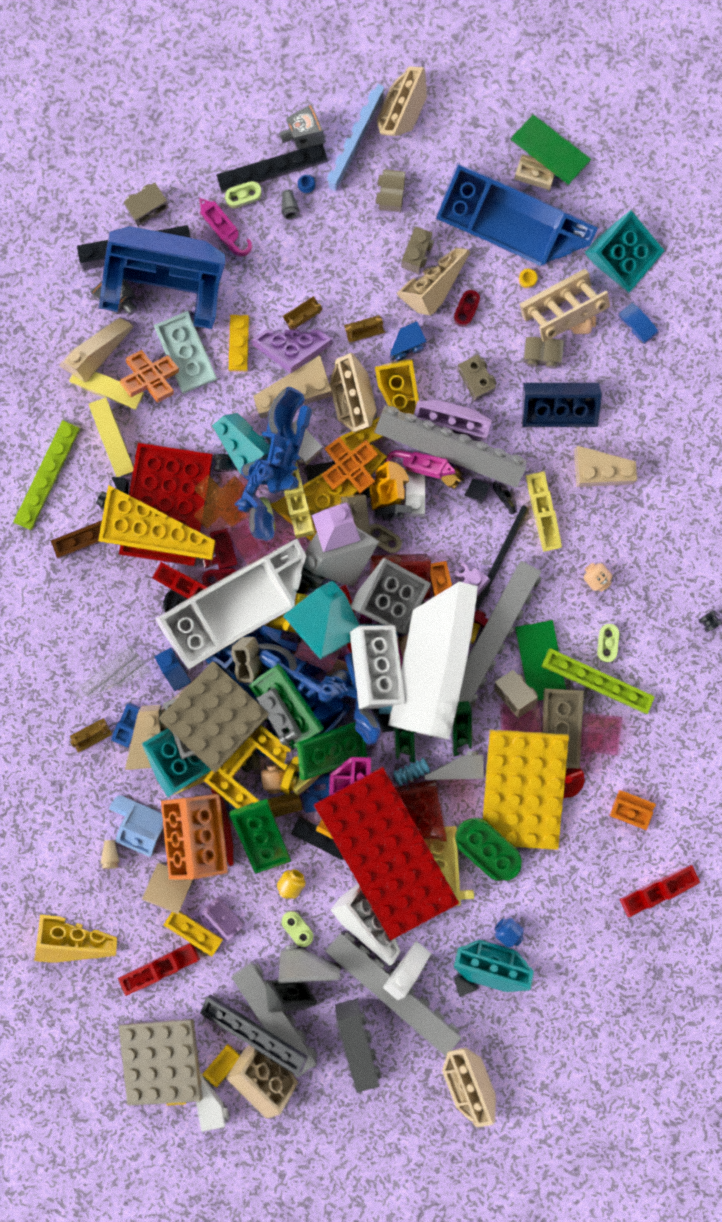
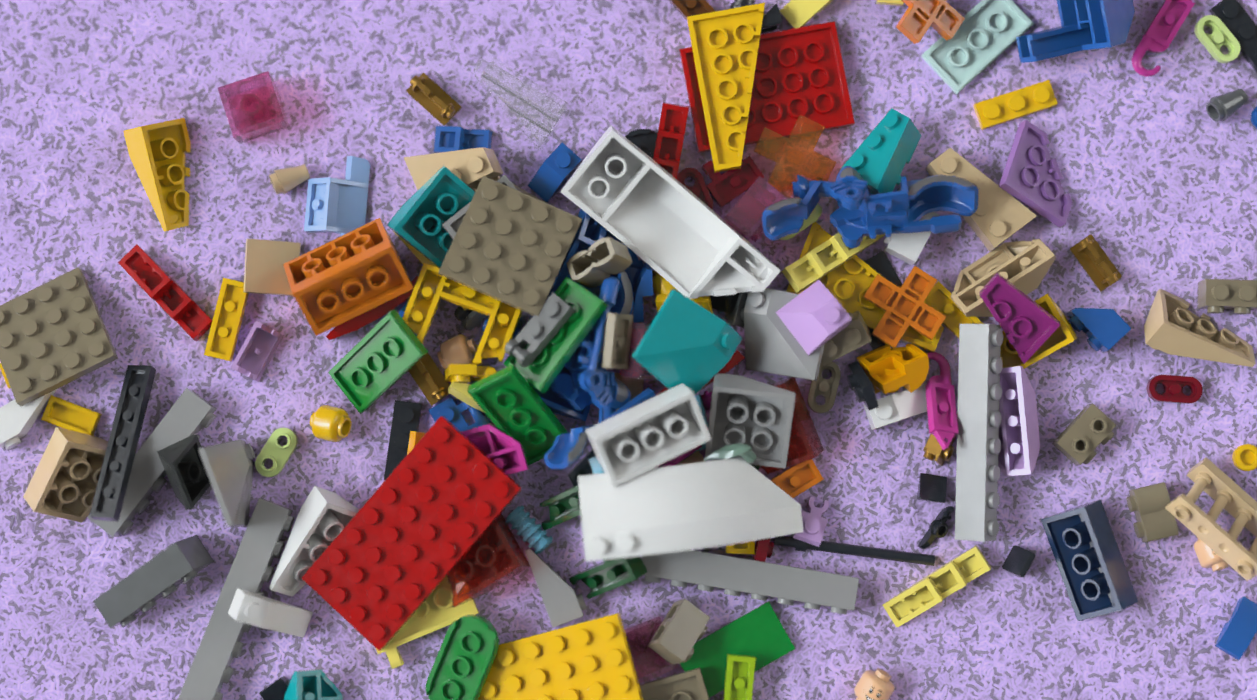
camera: 70 degrees right, 0 degrees up
black wheel [213,454,233,472] -> none
pearl gold hinge [282,296,323,330] -> none
tan wedge [574,446,637,487] -> none
none -> clear pink brick [218,71,290,143]
none -> dark tan plate [602,313,633,369]
none -> sand green bar [704,443,756,463]
none -> magenta wing [979,272,1060,364]
none -> black slope [1002,545,1036,578]

